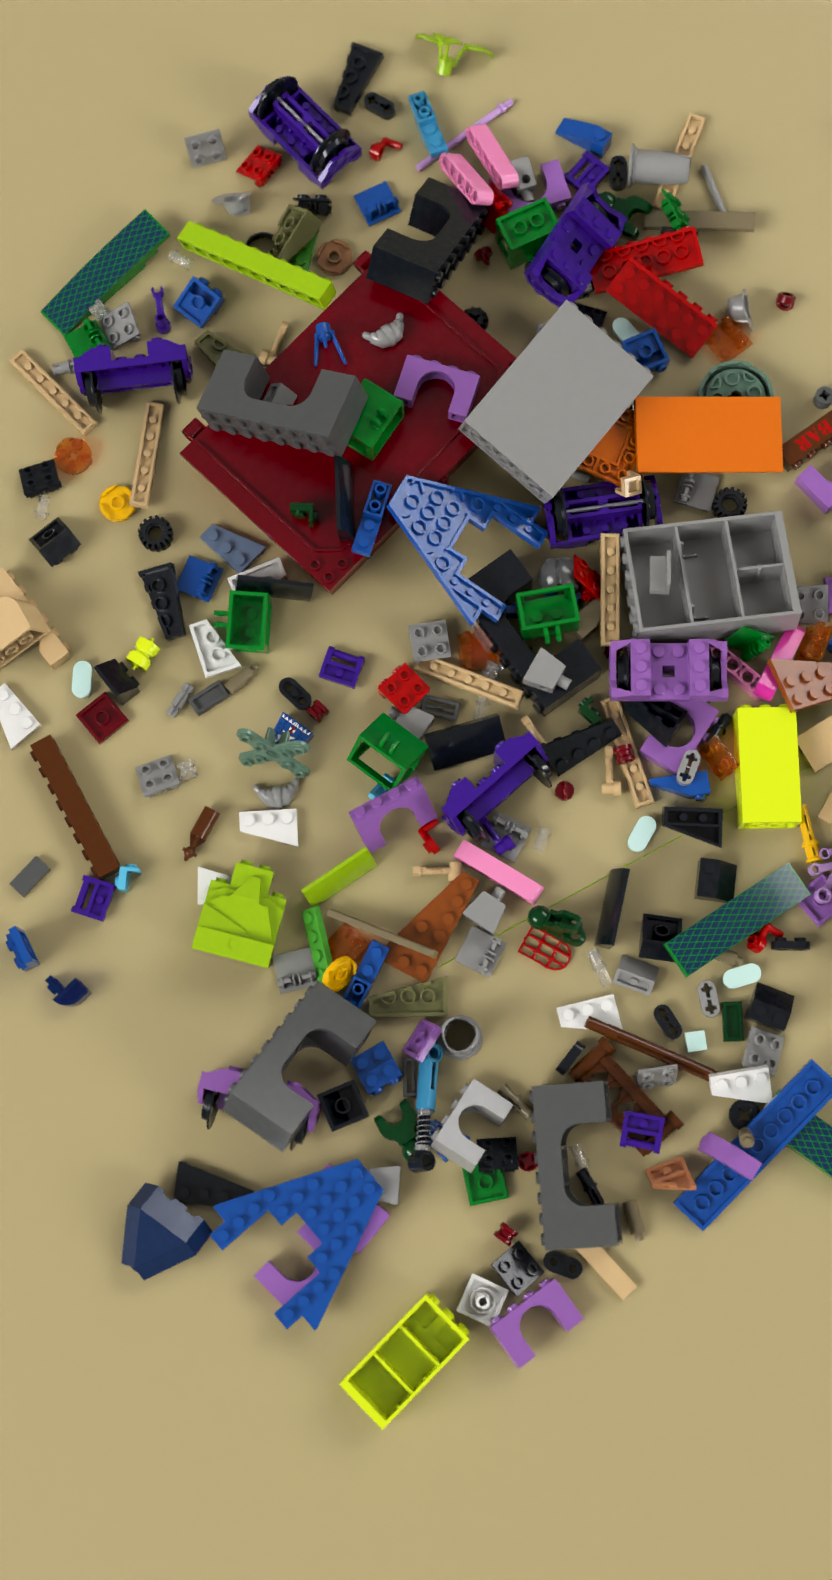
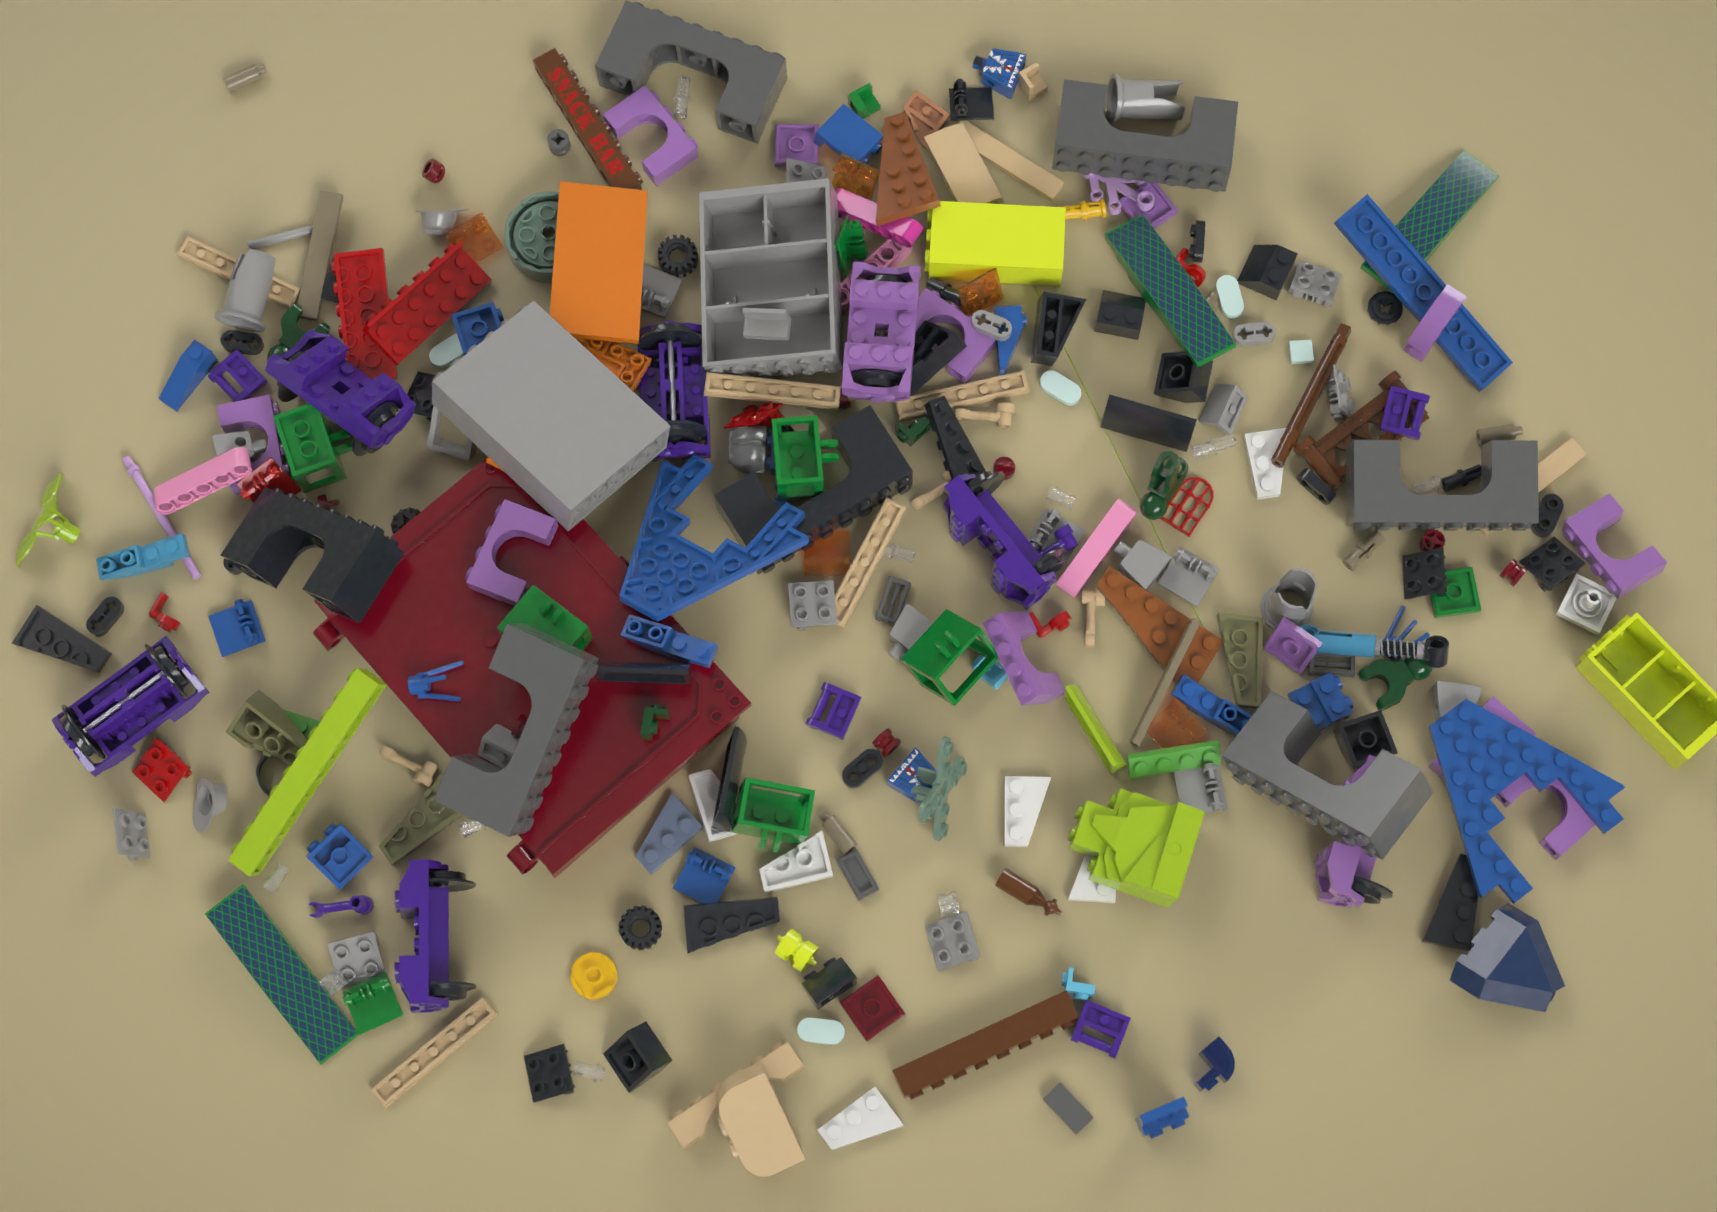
camera: 90 degrees left, 5 degrees down
light grey axle [52,359,74,376] -> none
clear orange plate [54,437,93,476] -> none
tan tile [129,402,165,509] -> none
light grey axle [167,683,194,718] -> none
light grey piece [253,778,300,809] -> none
black hinge [293,194,332,215] -> none
medium nougat tile [316,239,353,276] -> none
yellow tile [322,956,357,992] -> none
light grey piece [362,313,404,349] -> none
red bracket [378,663,430,714] -> none
black slope [424,713,506,771] -> none
light grey arch [430,1078,514,1173] -> none
bright pink beam [439,153,494,206] -> none
clear piece [469,622,493,653] -> none
clear wheel [481,659,505,681] -> none
light grey torso [523,647,572,693] -> none
dark red wheel [613,744,635,765] -> none
tan panel [615,470,642,498] -> none
nougat wing [645,1156,697,1190] -> none
black beam [653,1005,682,1040] -> none
green hinge [661,188,690,231] -> none
white wing [708,1065,772,1103] -> none
dark green tile [721,1001,744,1042] -> none
dark tan cylinder [738,1127,755,1148] -> none

